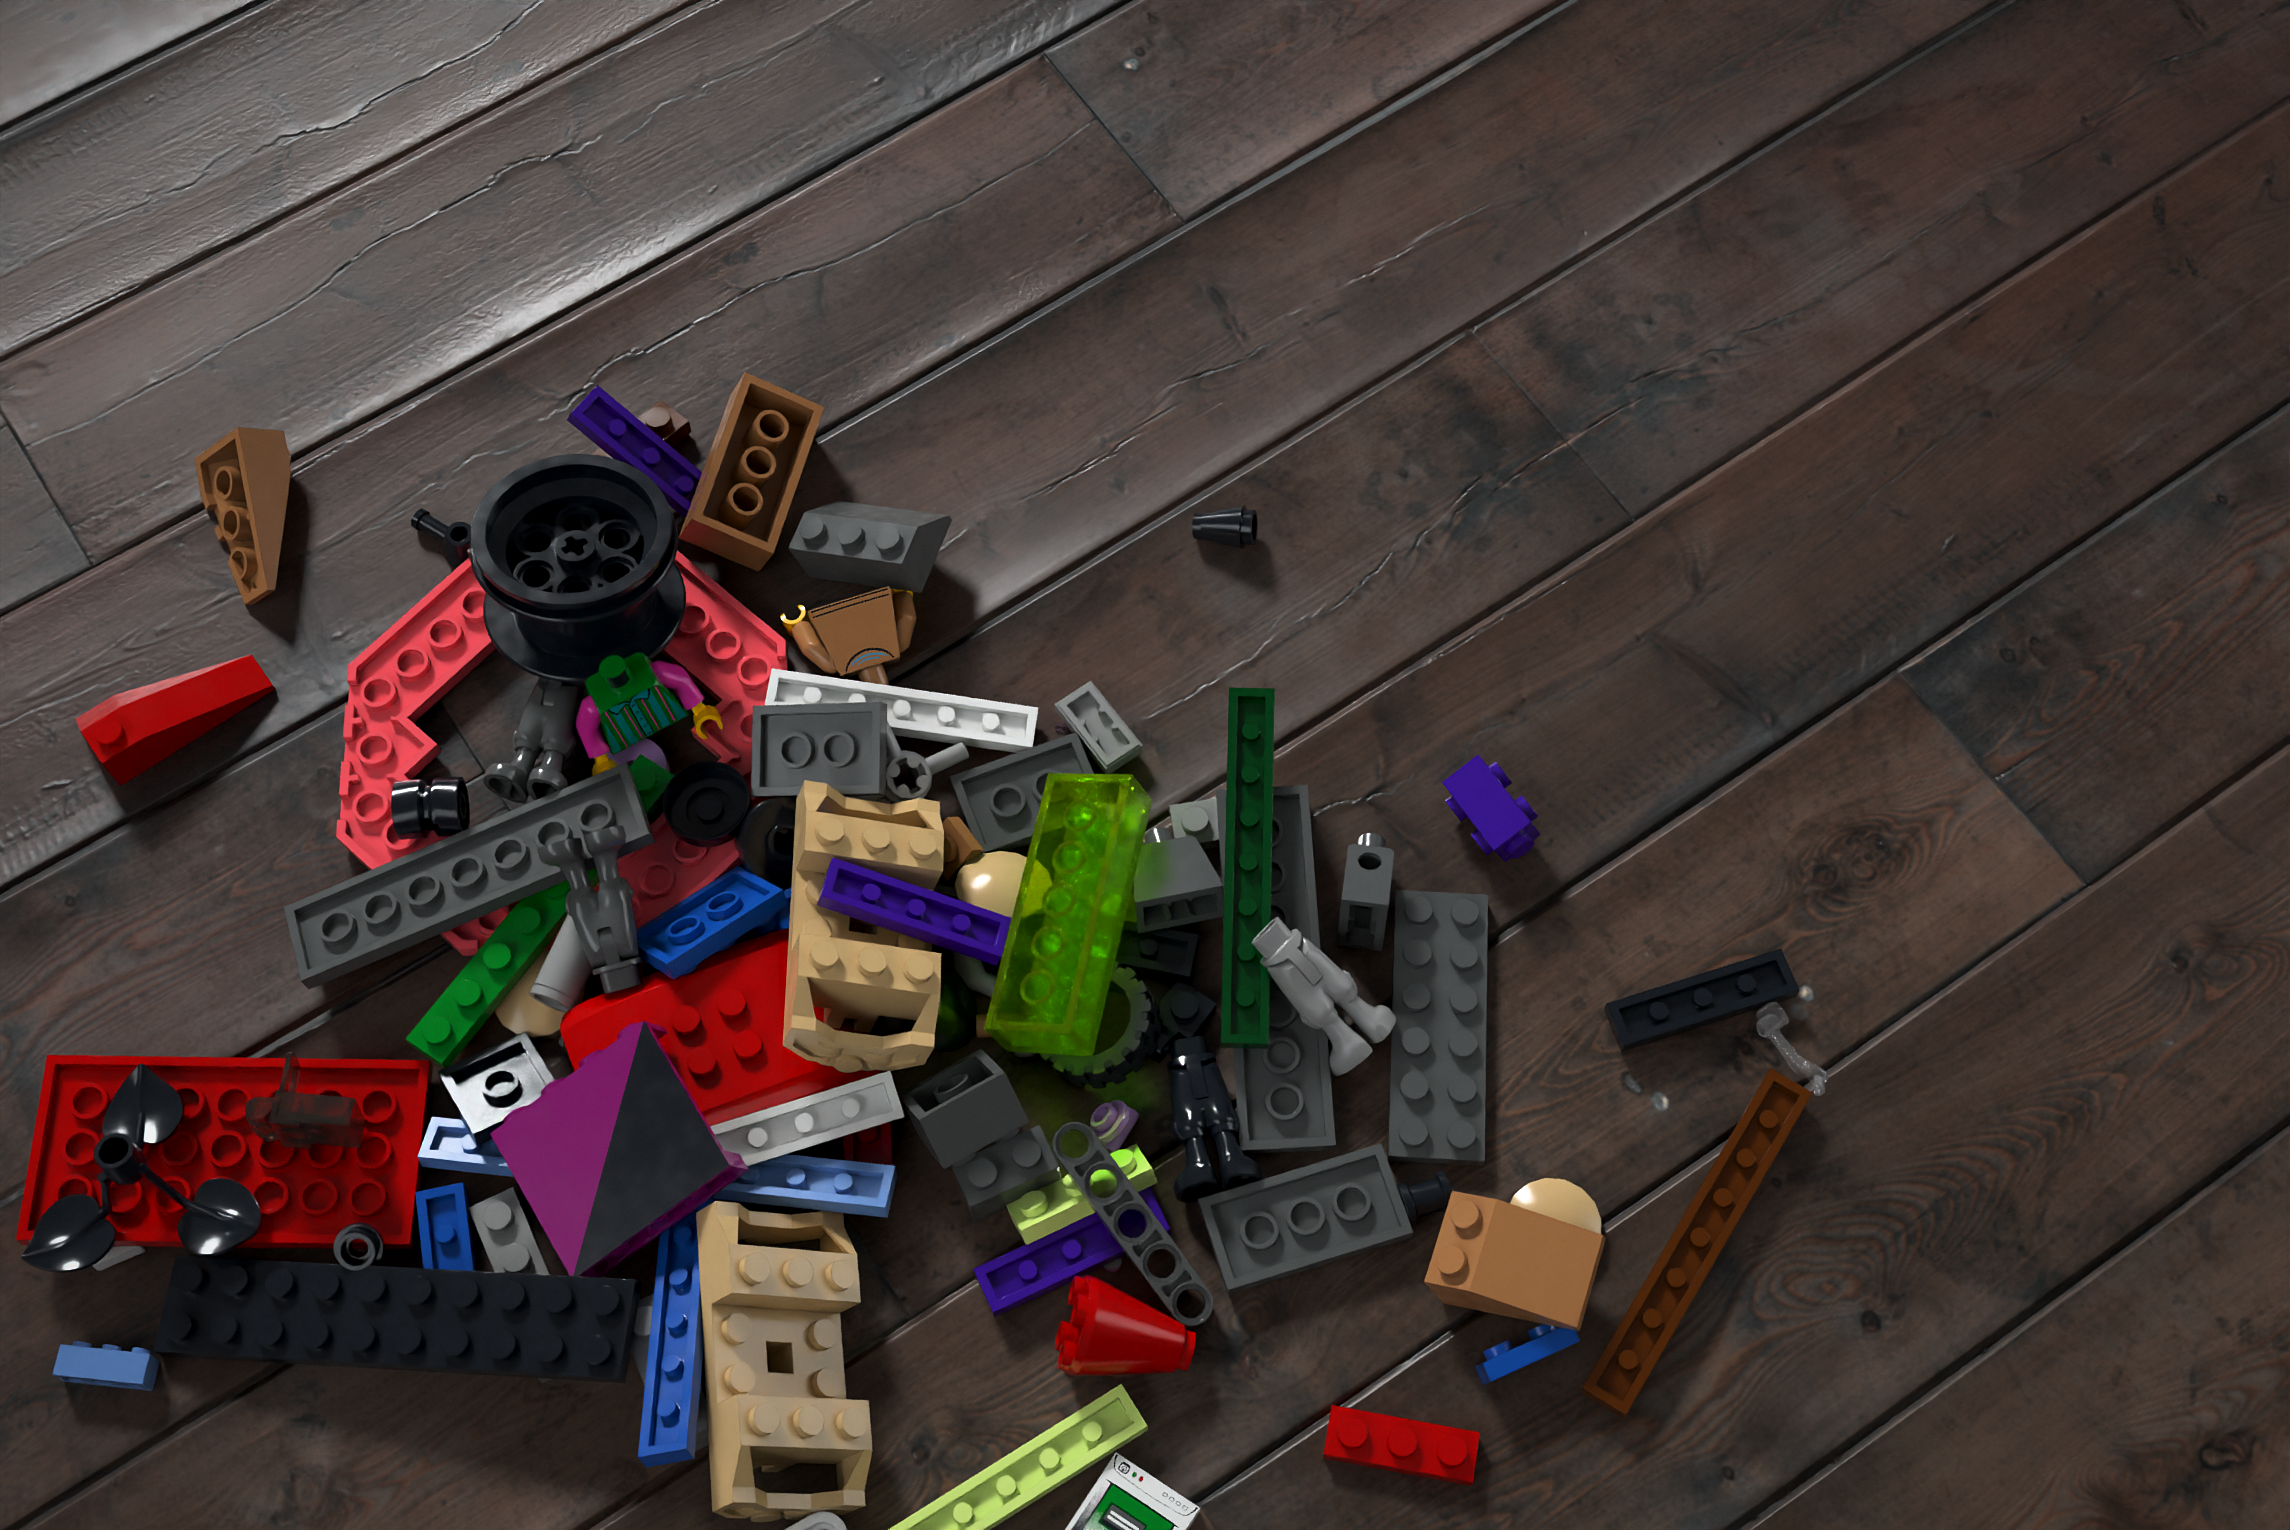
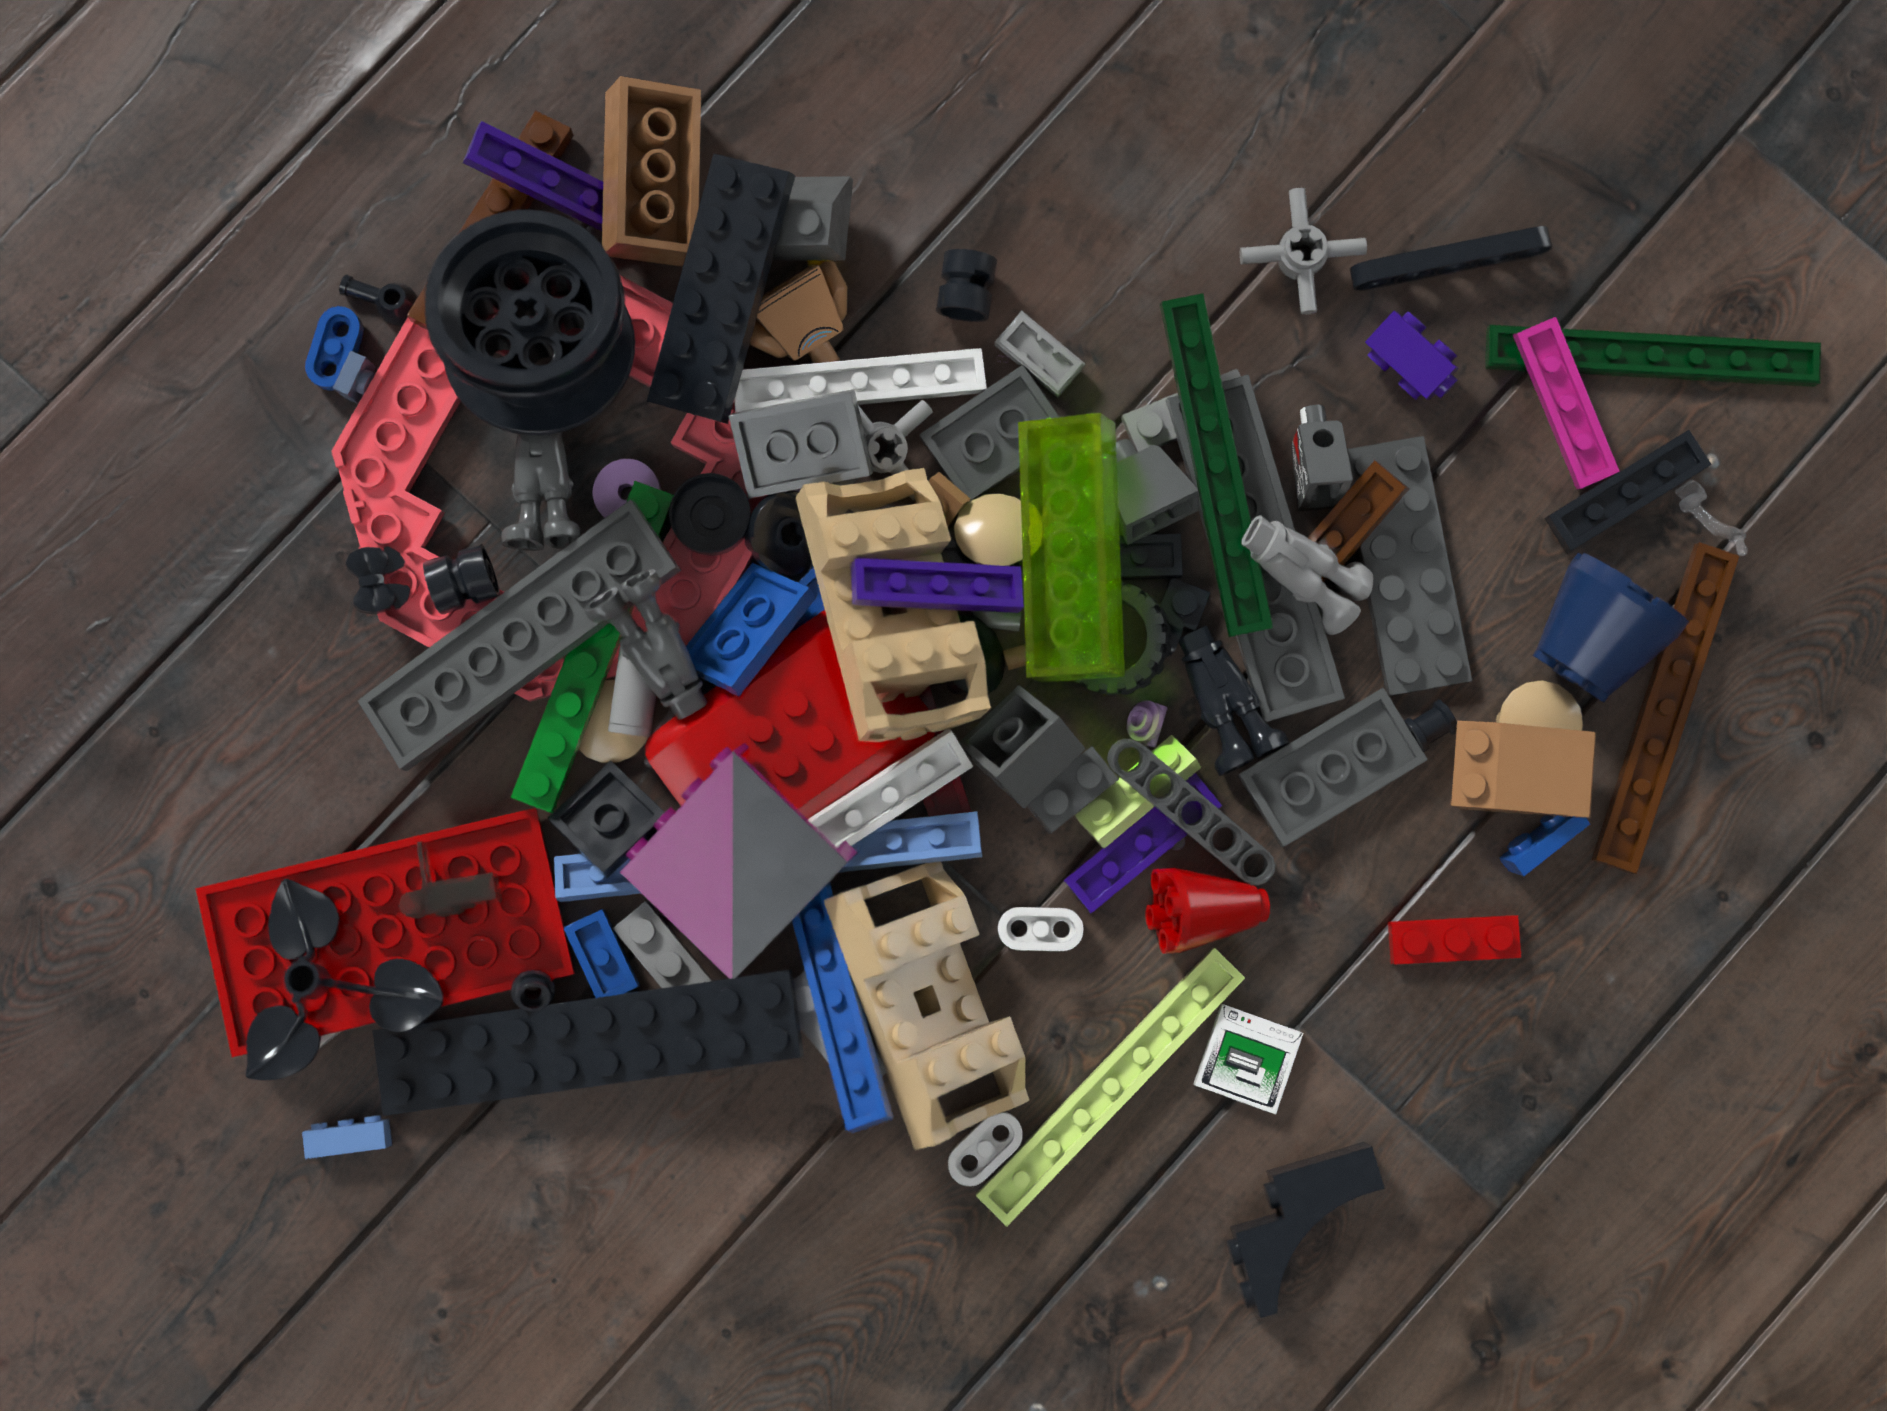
camera: 20 degrees left, 20 degrees up
red wedge [75,654,275,786] -> none
medium nougat wedge [194,427,291,605] -> none
torso [576,652,723,776] -> none
black cone [1192,505,1258,549] -> none
none -> blue plate [305,306,364,391]
none -> sand blue plate [333,350,376,404]
none -> black piece [345,546,410,614]
none -> black plate [647,154,796,424]
none -> black wheel [936,249,997,322]
none -> white plate [998,907,1083,951]
none -> light grey bar [1240,188,1367,315]
none -> reddish brown plate [1308,460,1409,585]
none -> black beam [1349,226,1552,291]
none -> dark green tile [1485,325,1821,387]
none -> dark pink plate [1513,317,1620,489]
none -> dark blue cone [1532,553,1689,703]

